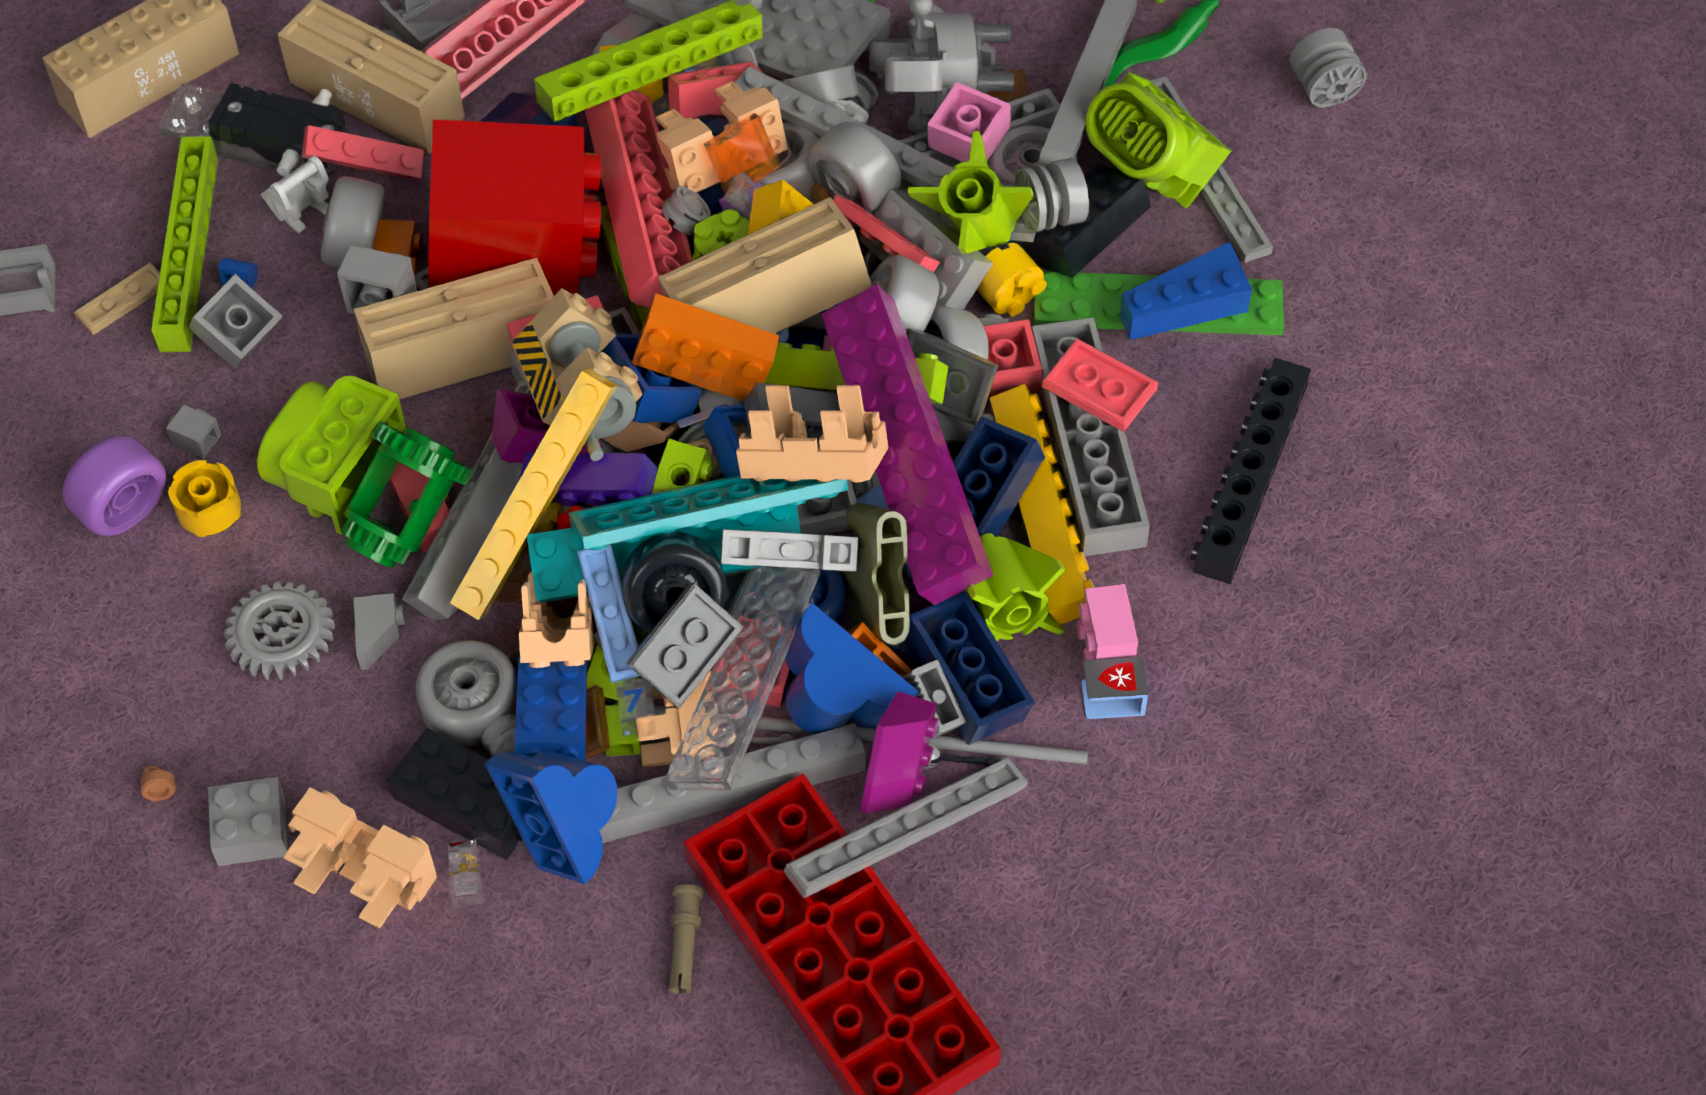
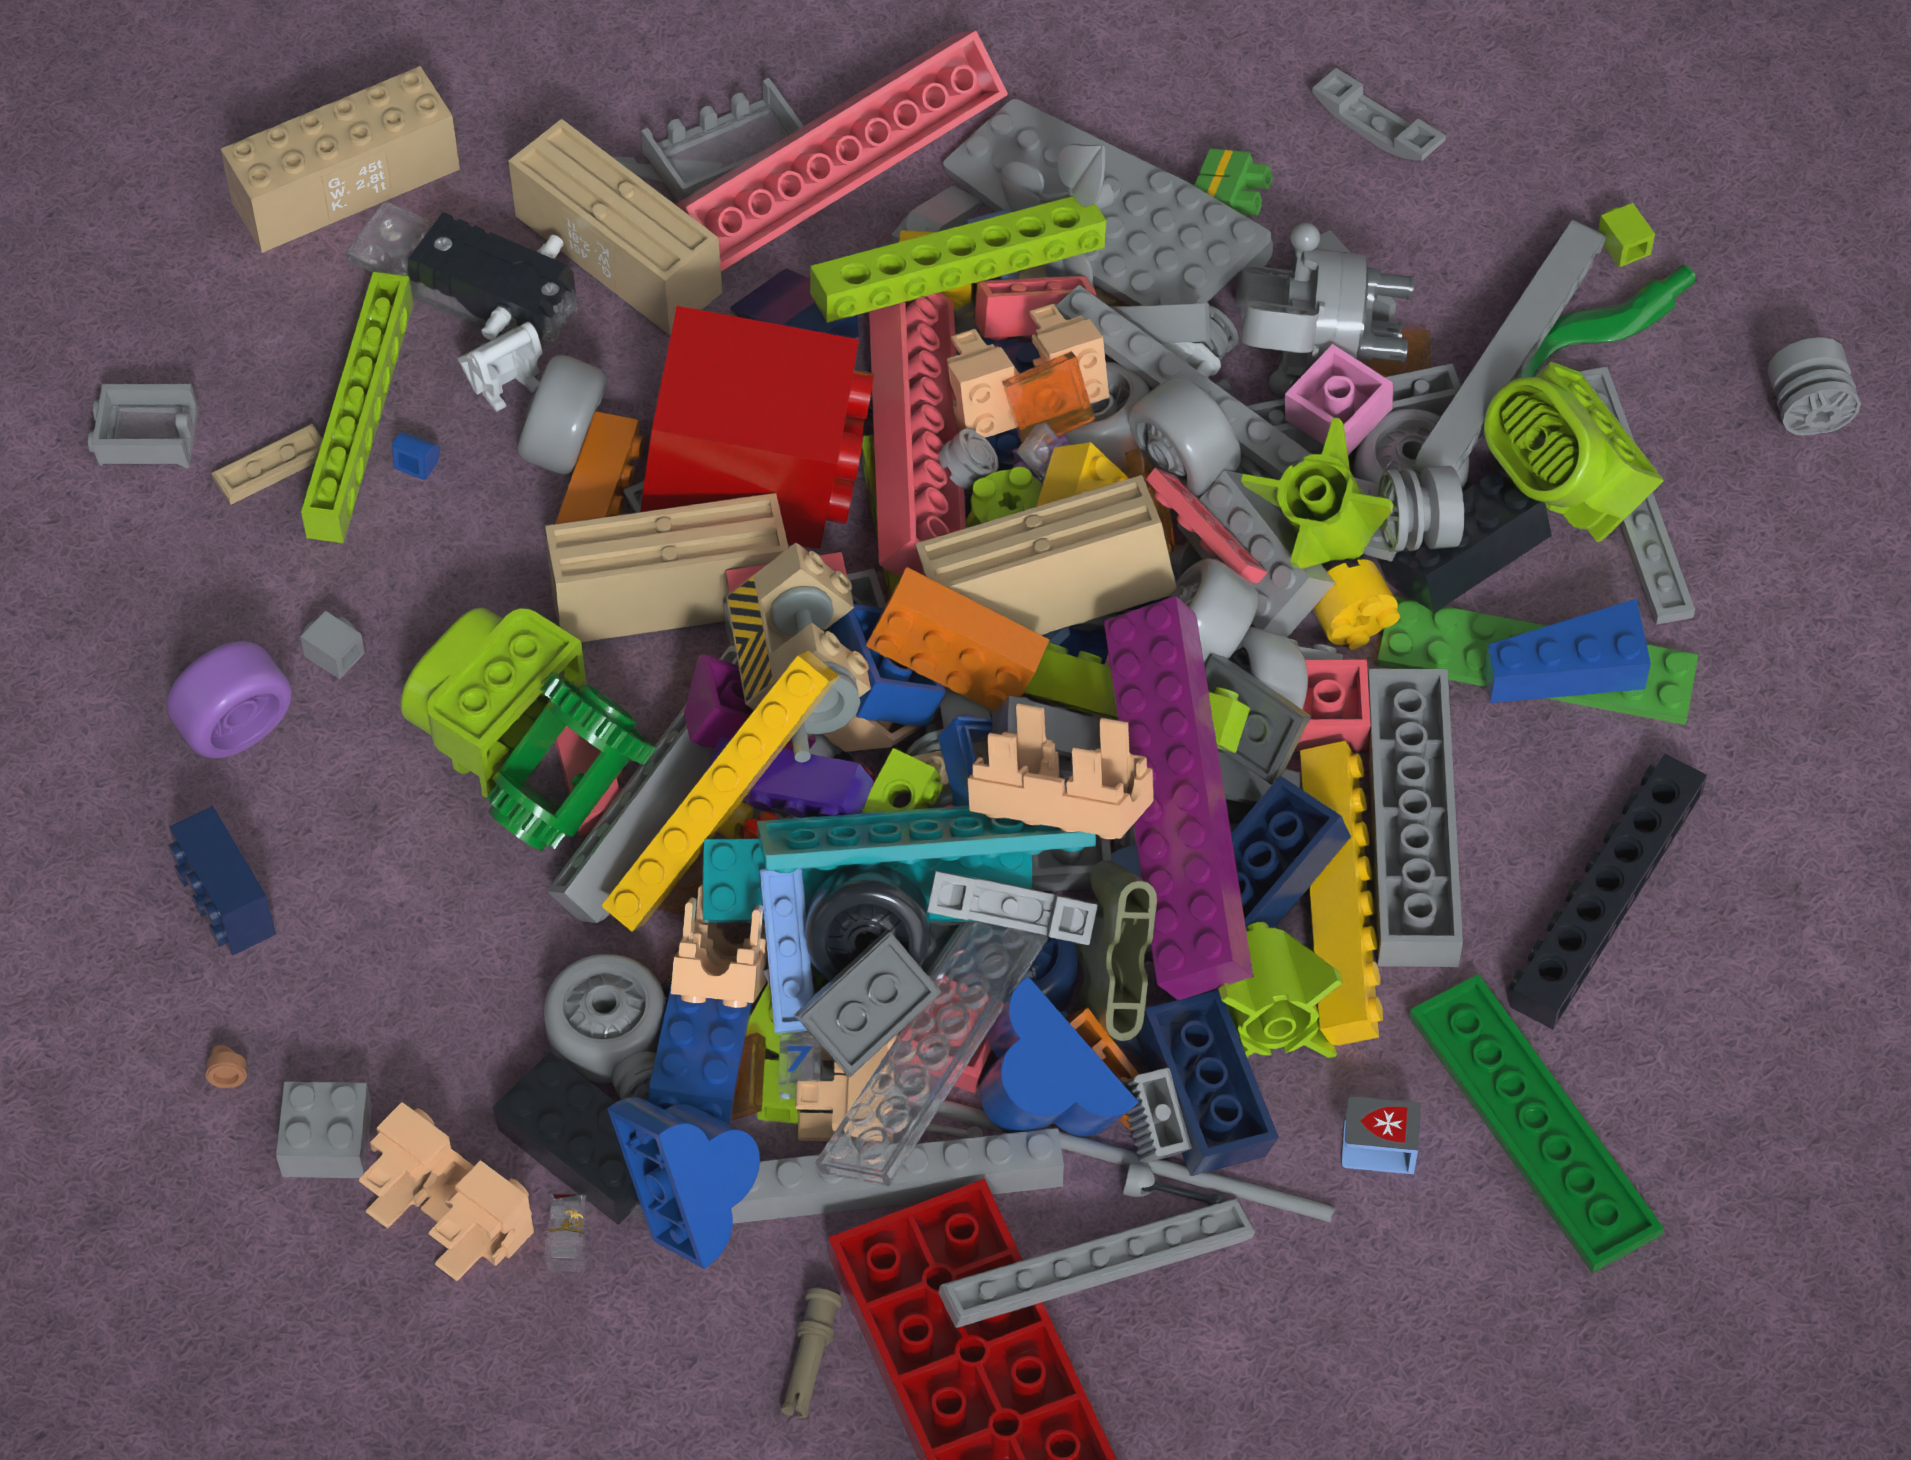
camera: 10 degrees right, 0 degrees up
yellow brick [168,460,241,537] -> none
light grey brick [188,274,283,369] -> none
light grey gear [223,581,335,680] -> none
coral plate [302,125,424,180] -> none
light grey brick [337,245,417,314] -> none
light grey slope [354,593,405,670] -> none
white sticker [677,402,734,428] -> none
magenta slope [860,691,939,814] -> none
coral tile [1042,339,1159,432] -> none
bright pink brick [1077,584,1138,661] -> none
none -> dark blue brick [168,806,276,956]
none -> green plate [1409,974,1664,1273]

